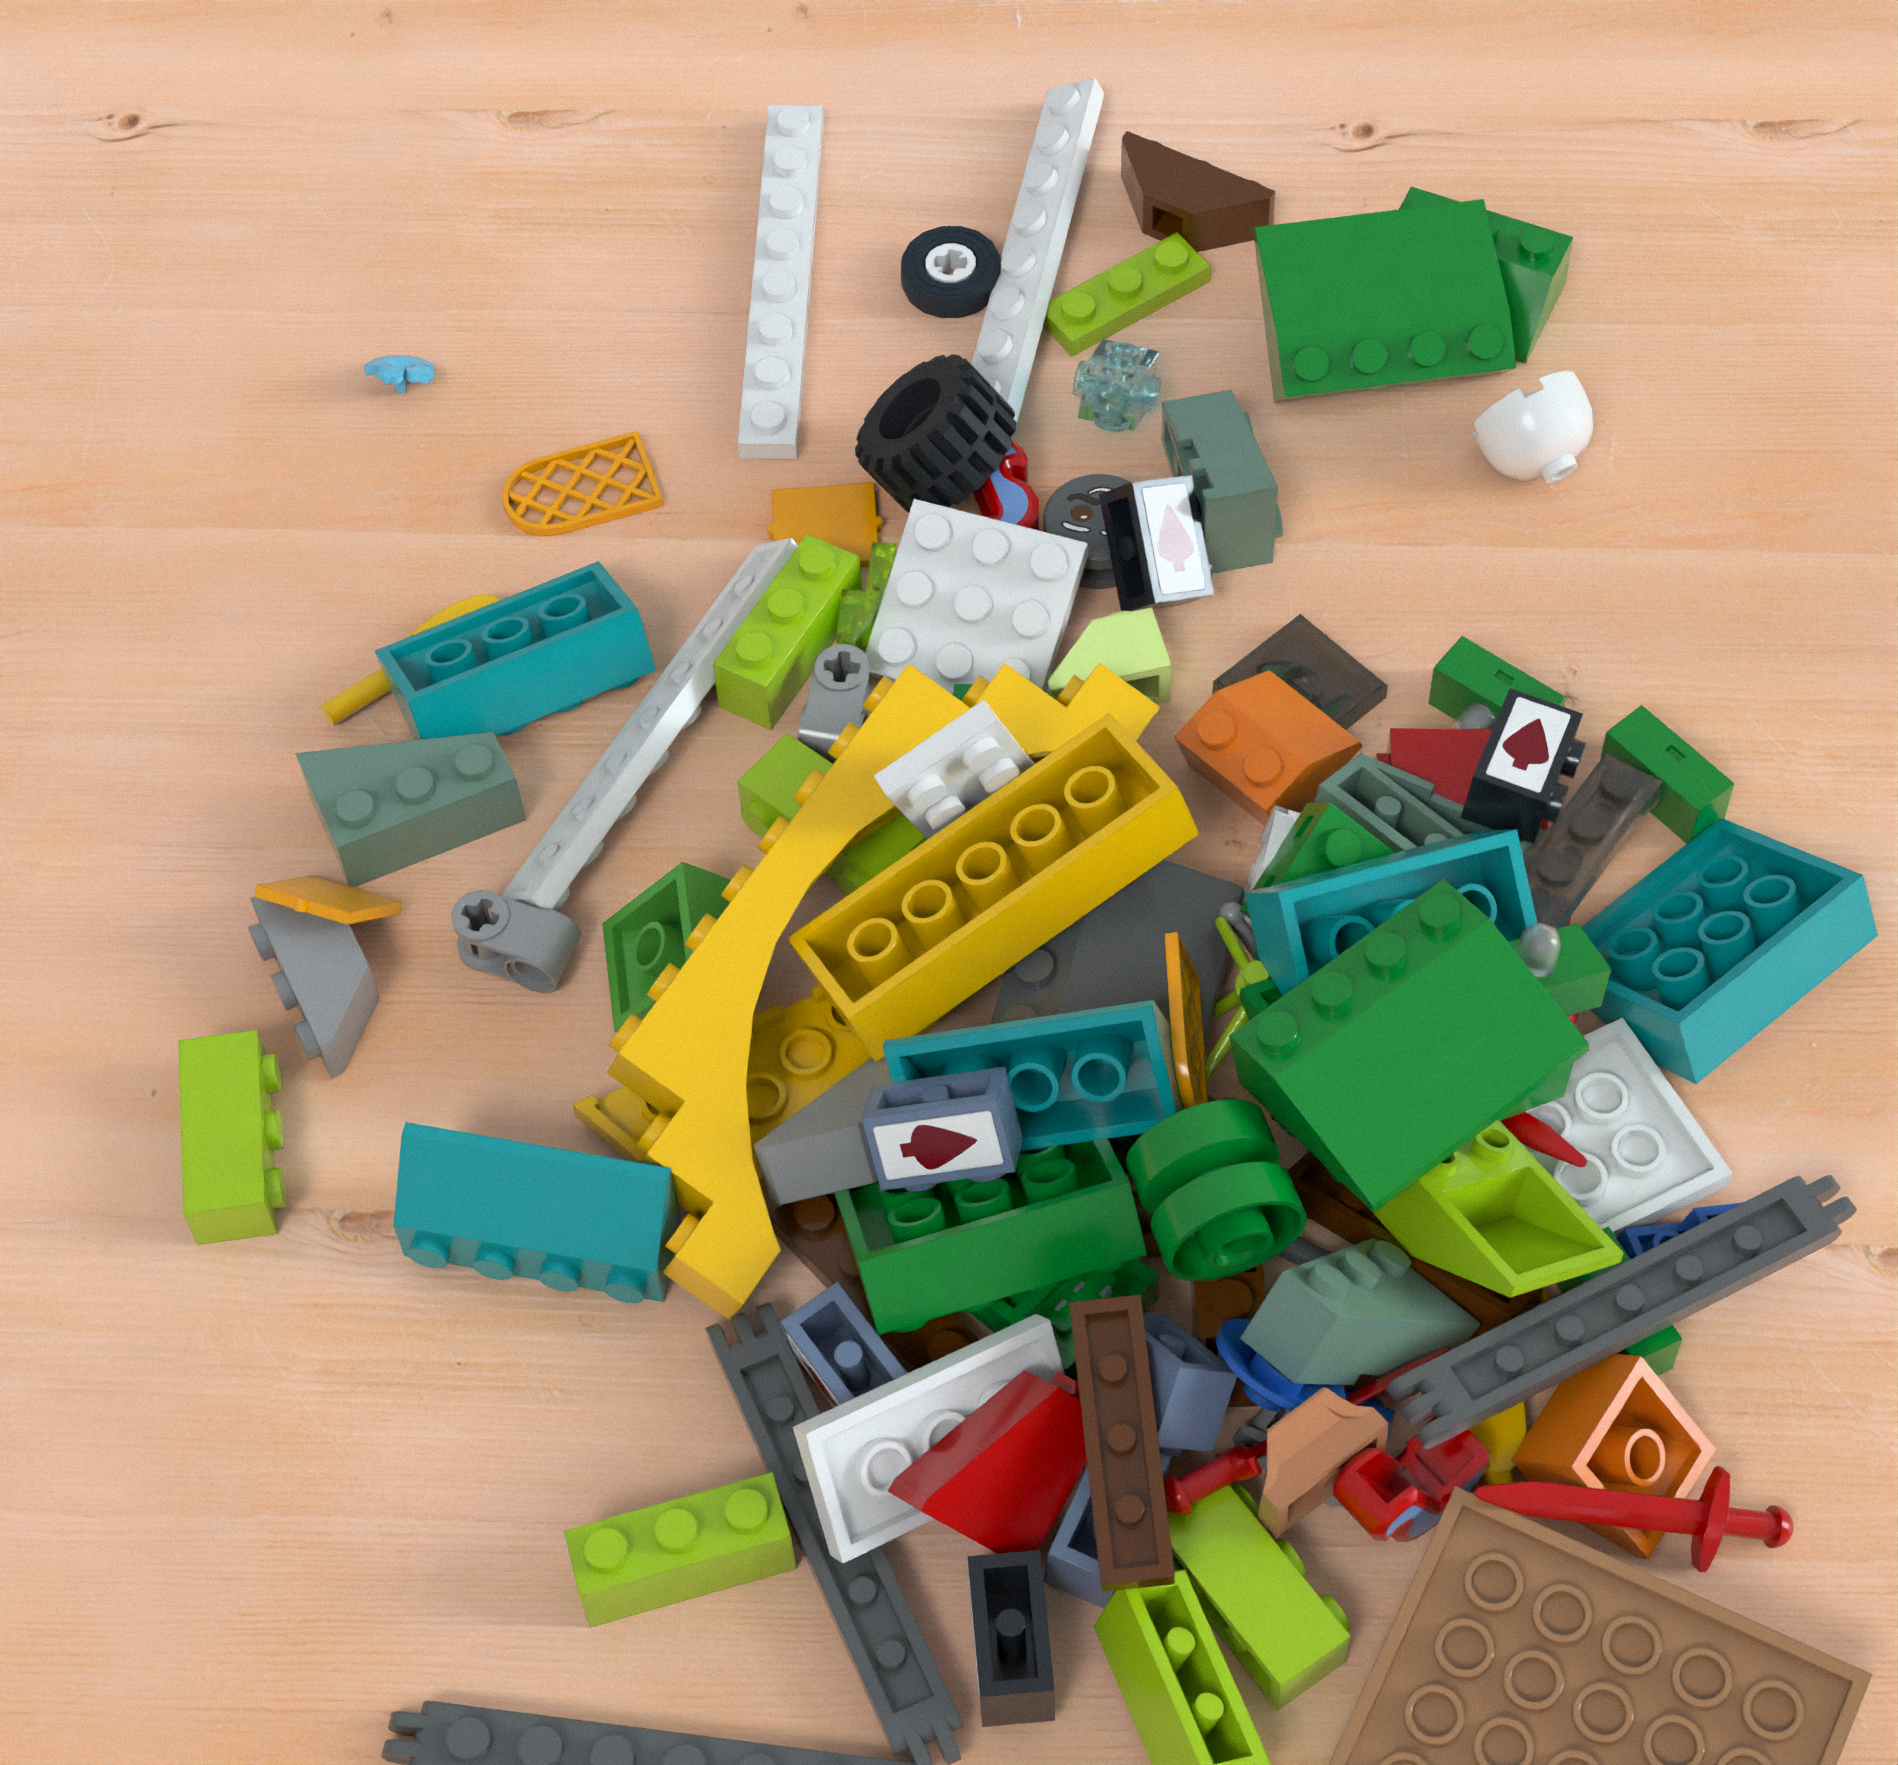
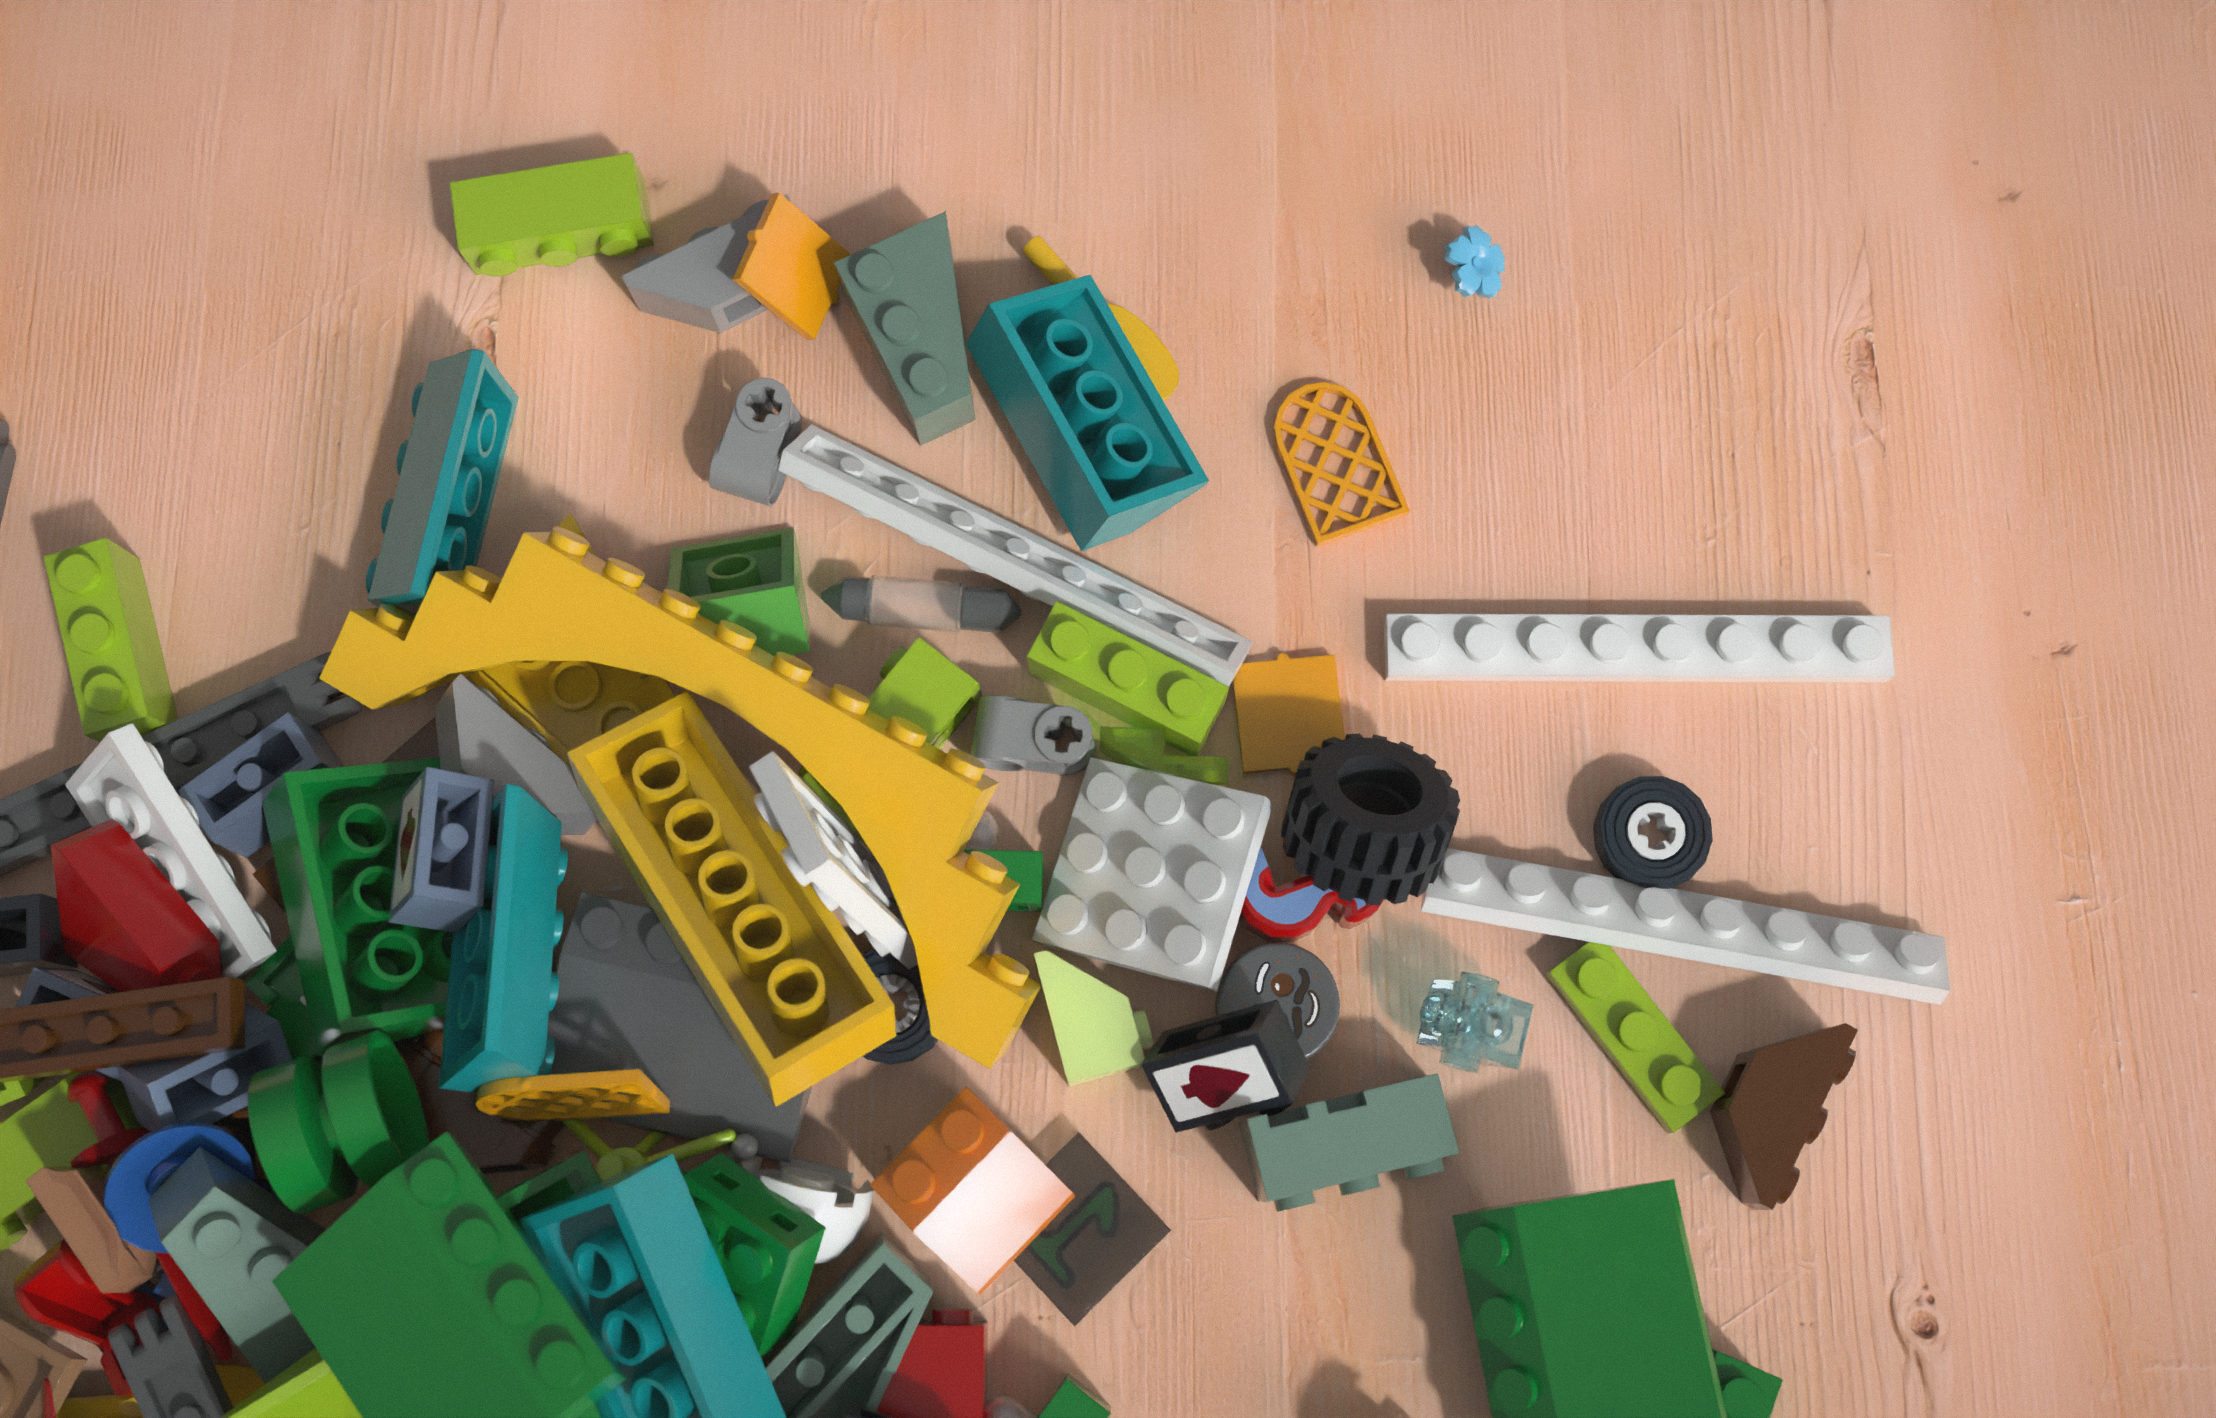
camera: 85 degrees right, 20 degrees up
none -> piece [821,575,1022,633]

